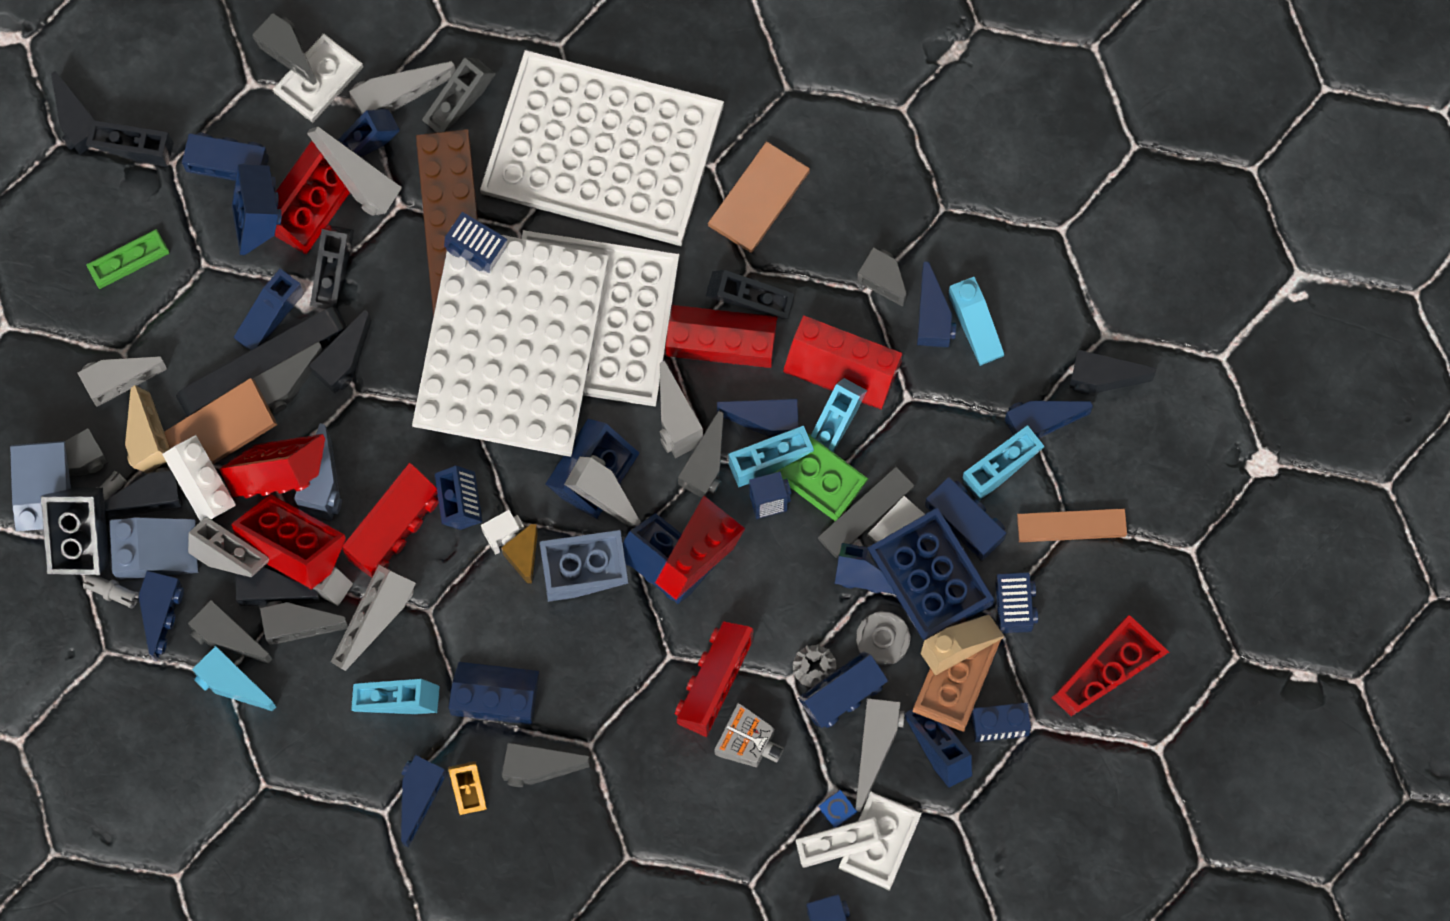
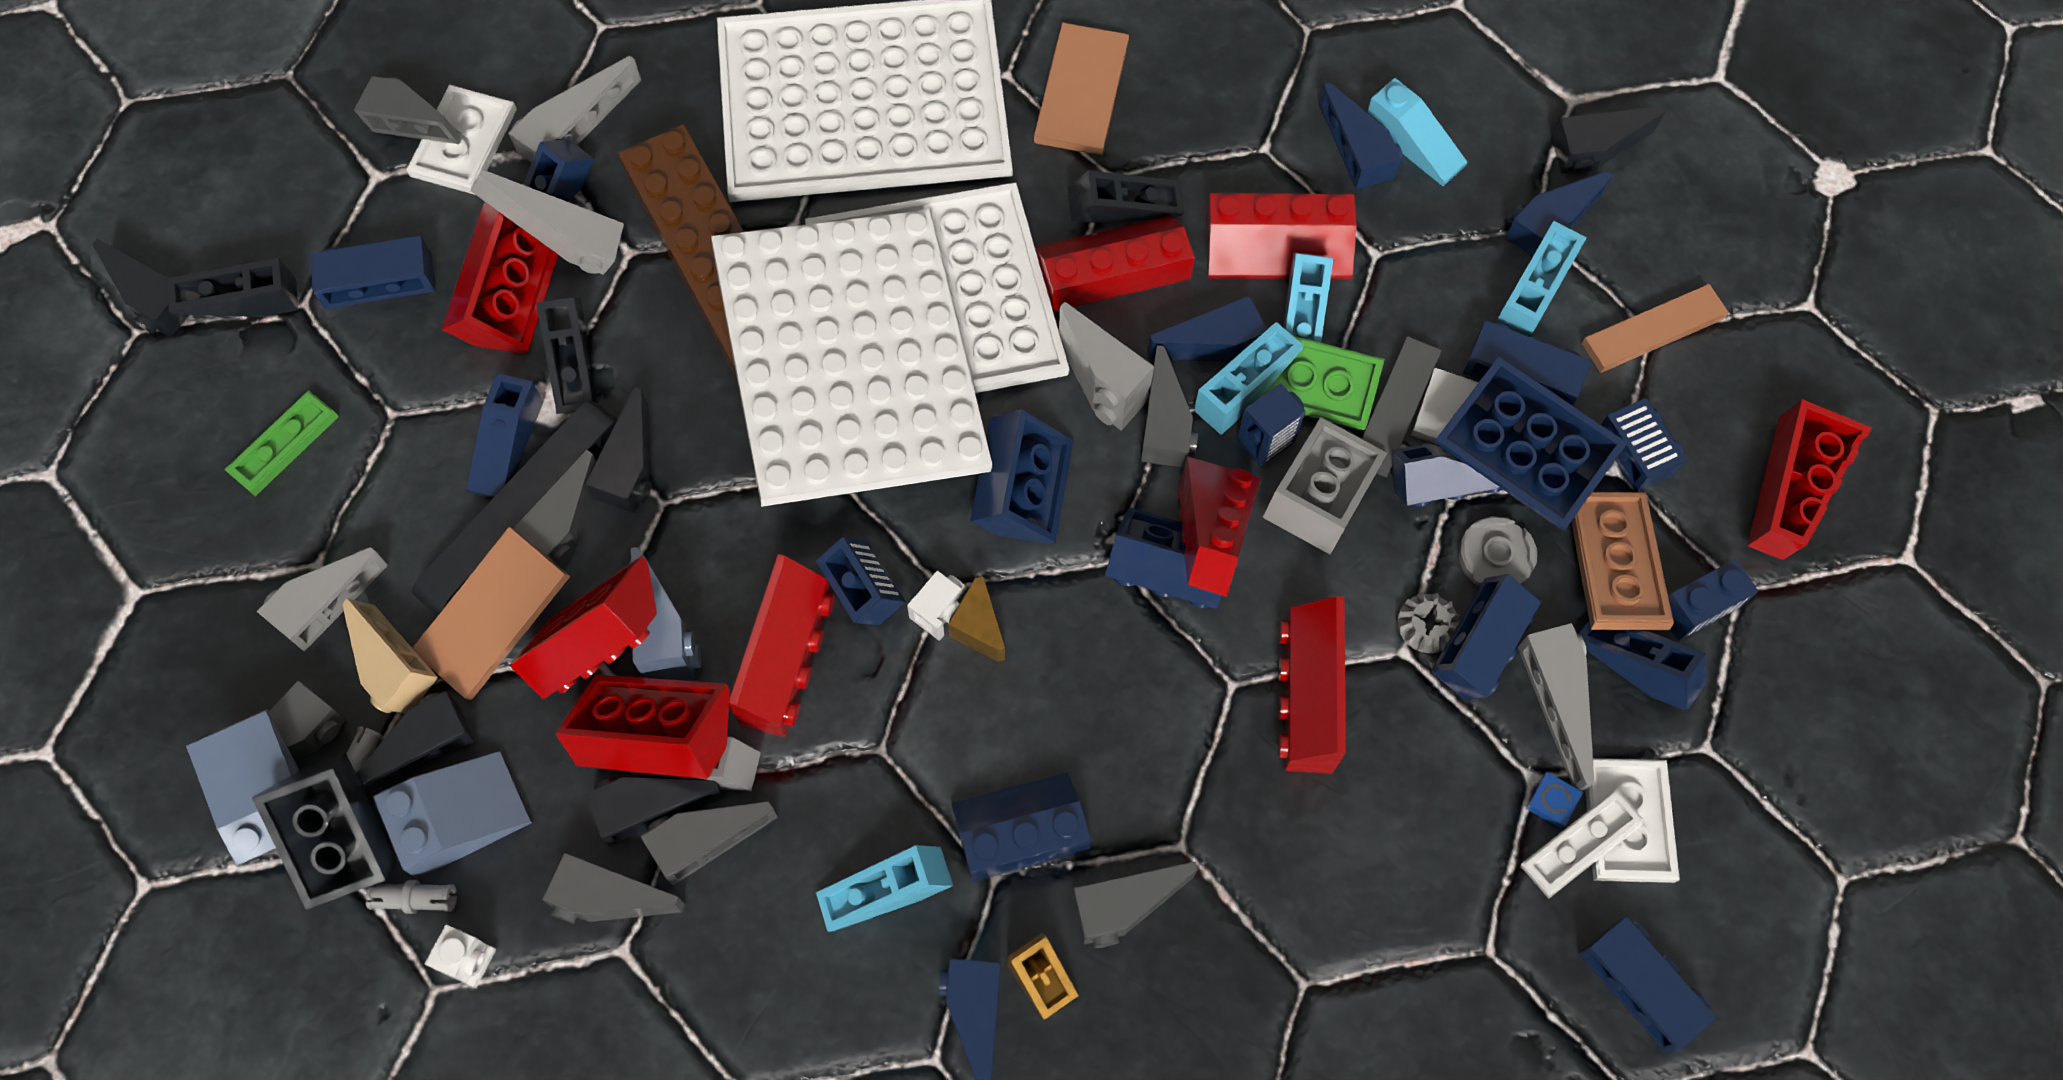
camera: 25 degrees left, 5 degrees down
dark blue slope [139,571,184,662] -> none
white brick [162,435,236,522] -> none
light grey slope [188,517,269,577] -> none
medium azure slope [192,646,276,711] -> none
dark blue slope [232,164,282,255] -> none
light grey slope [331,565,416,671] -> none
dark grey slope [422,58,496,133] -> none
dark blue brick [444,212,508,273] -> none
sand blue slope [540,530,628,602] -> none
light grey slope [564,455,641,527] -> none
light grey torso [715,704,784,767] -> none
dark grey slope [857,248,906,307] -> none
tan slope [921,615,1004,675] -> none
none -> white brick [425,925,497,988]
none -> light grey slope [1263,417,1388,554]

